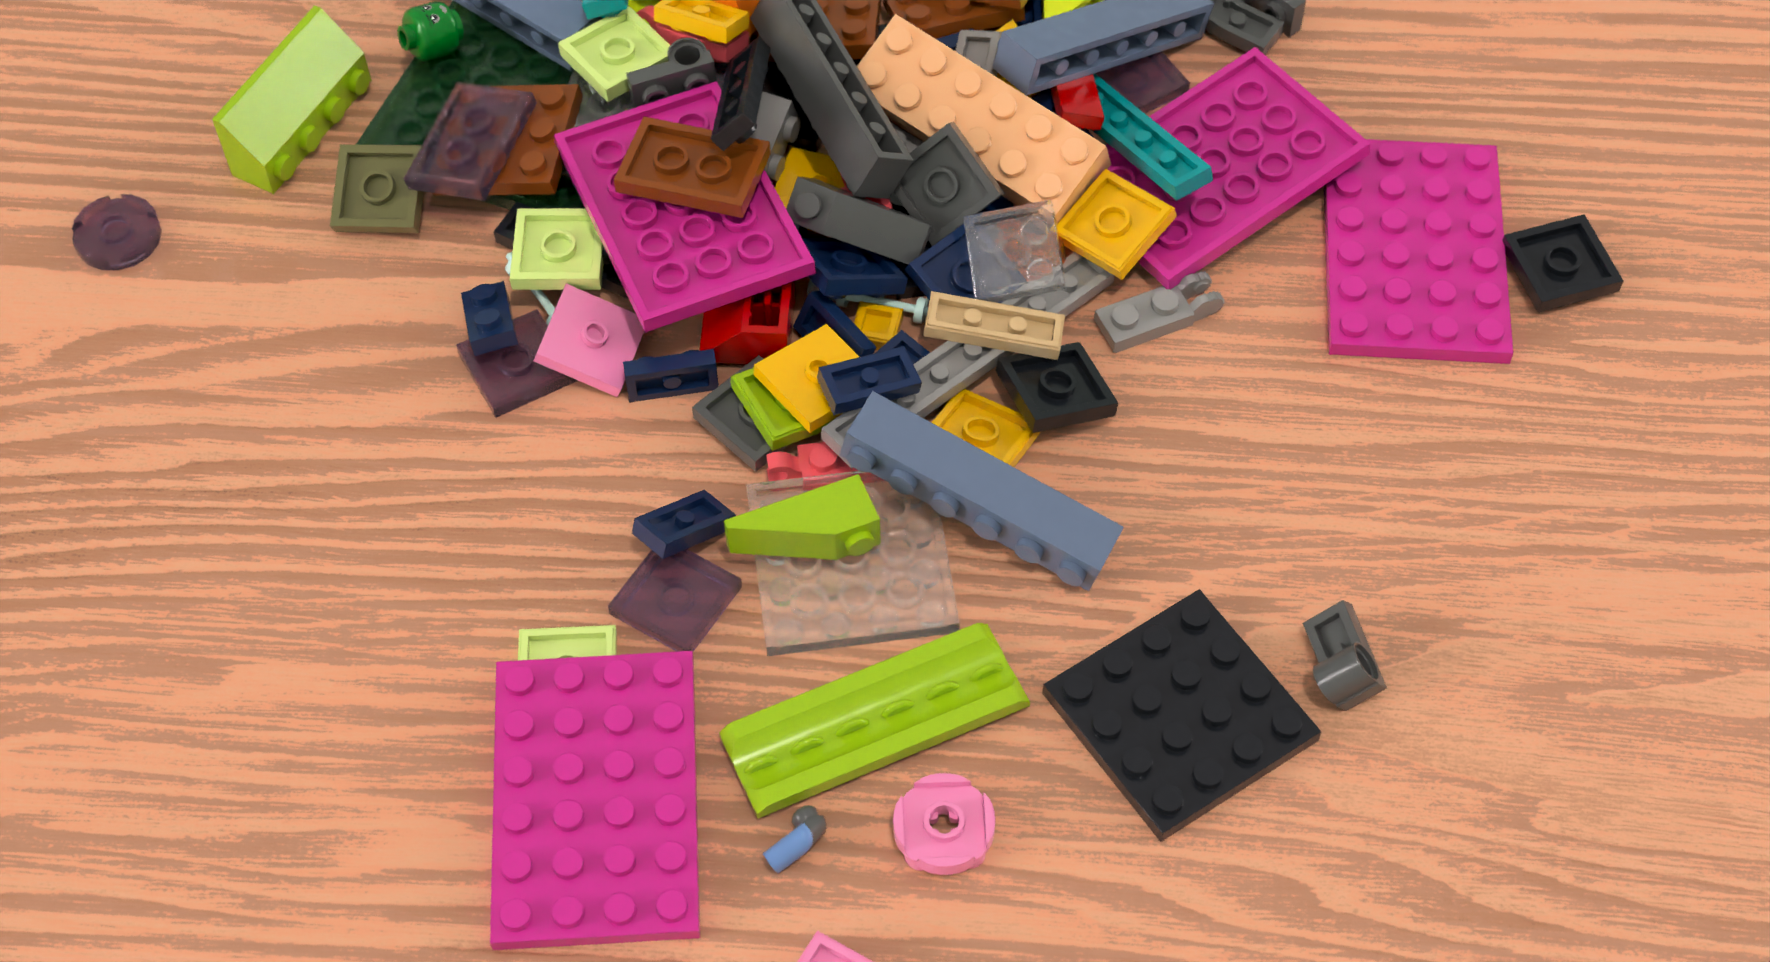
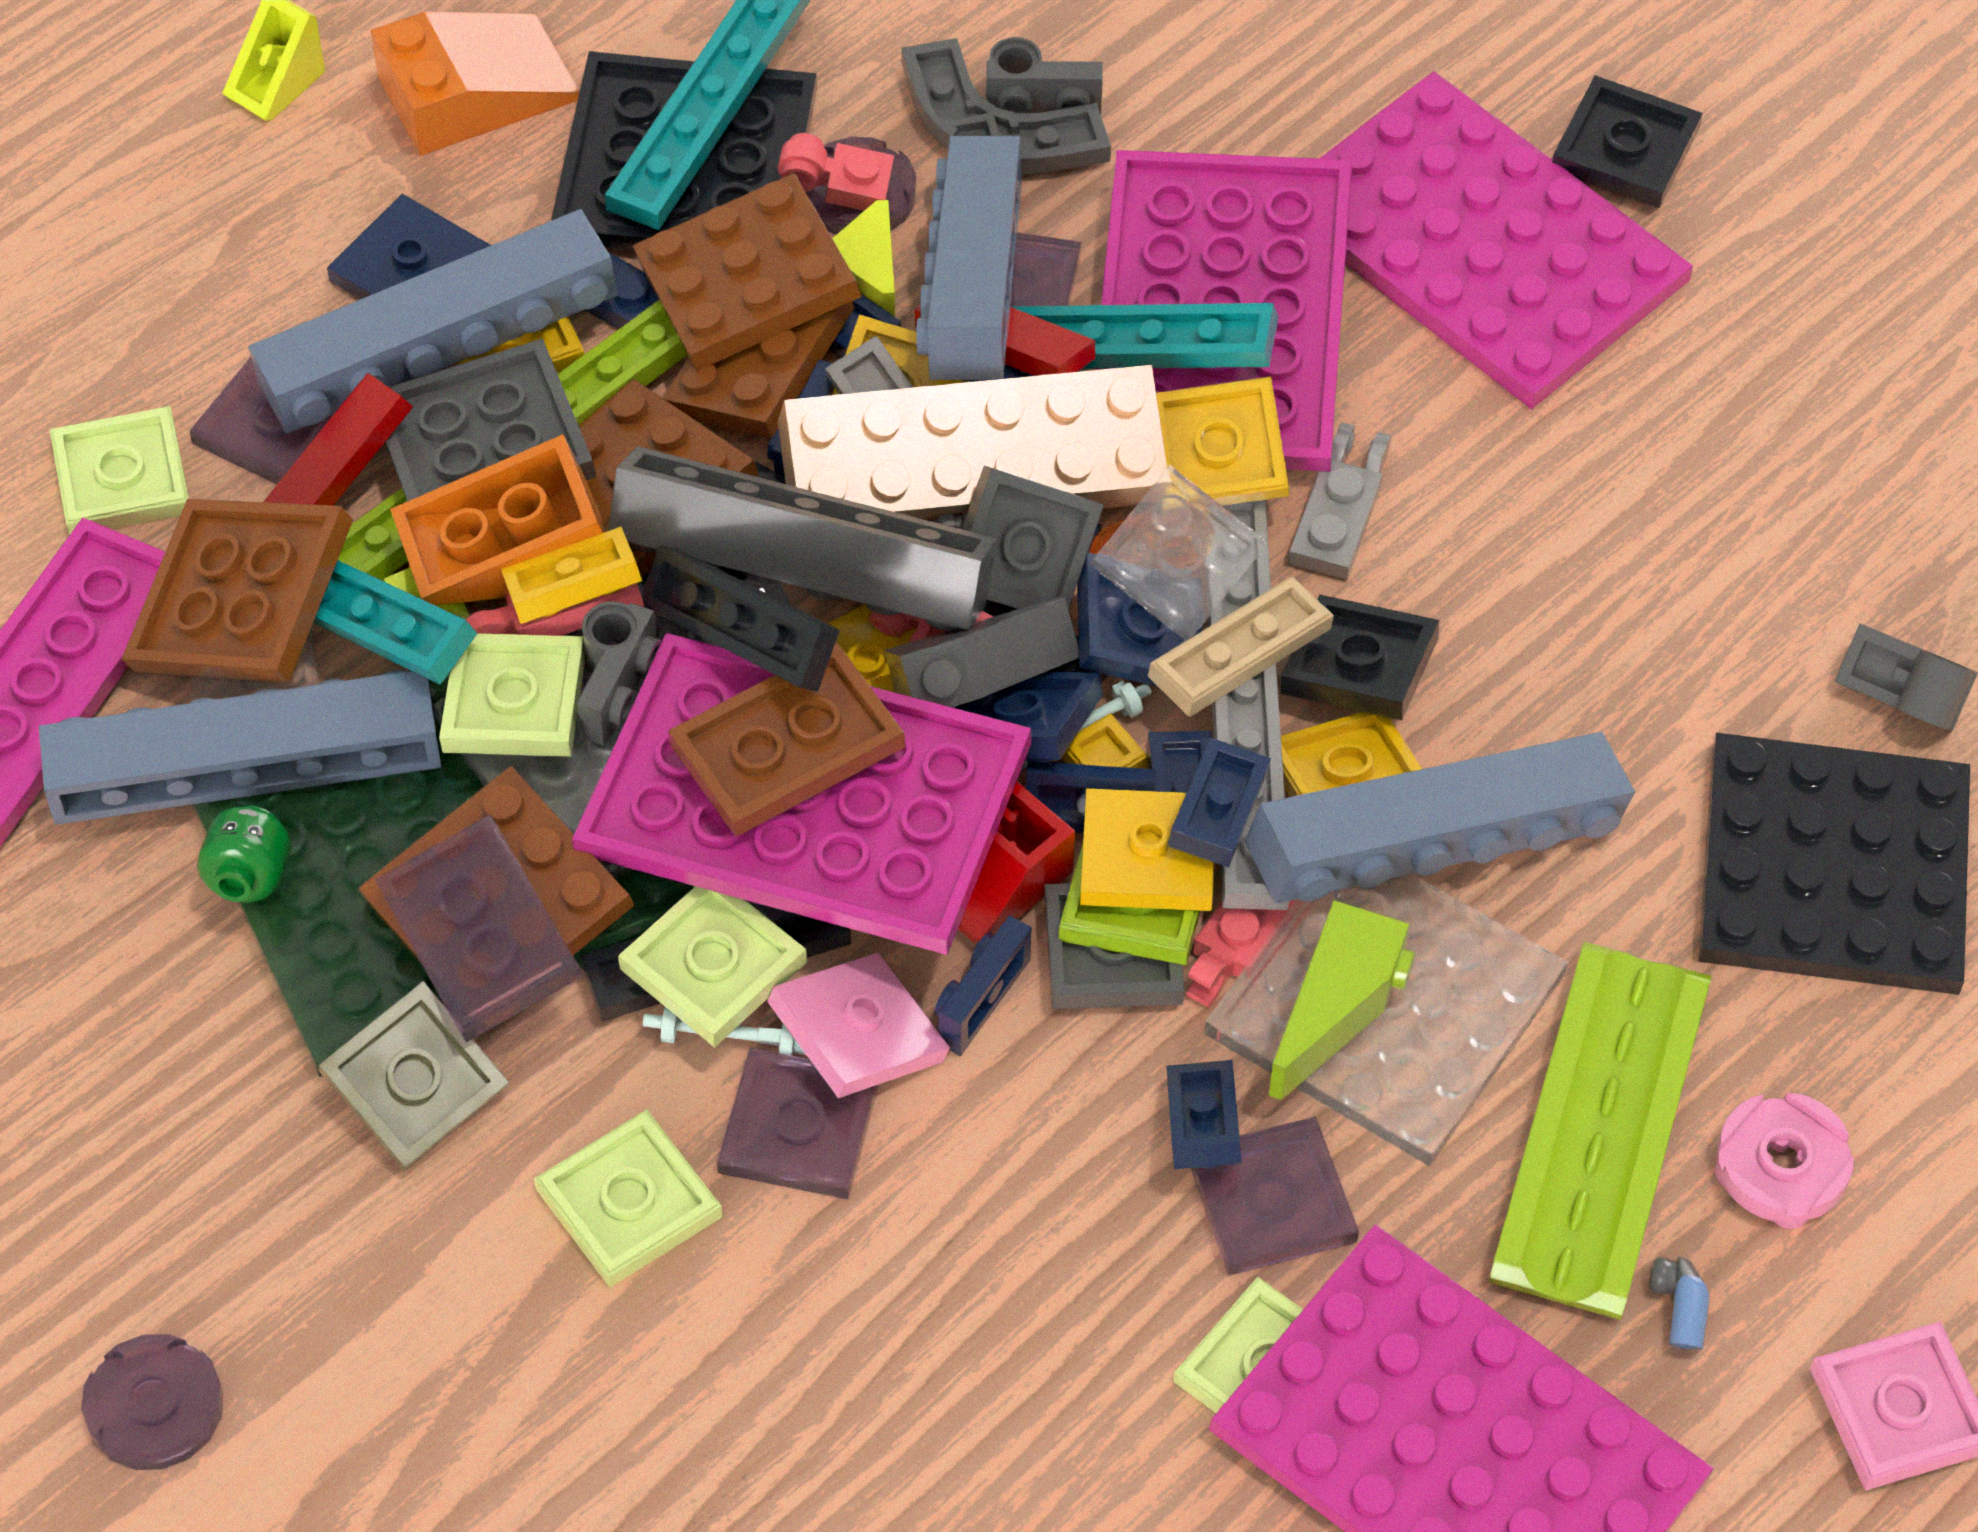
camera: 50 degrees left, 0 degrees up
lime slope [212,5,372,194] -> none
dark blue plate [461,281,519,356] -> none
none -> yellowish green tile [534,1109,723,1288]

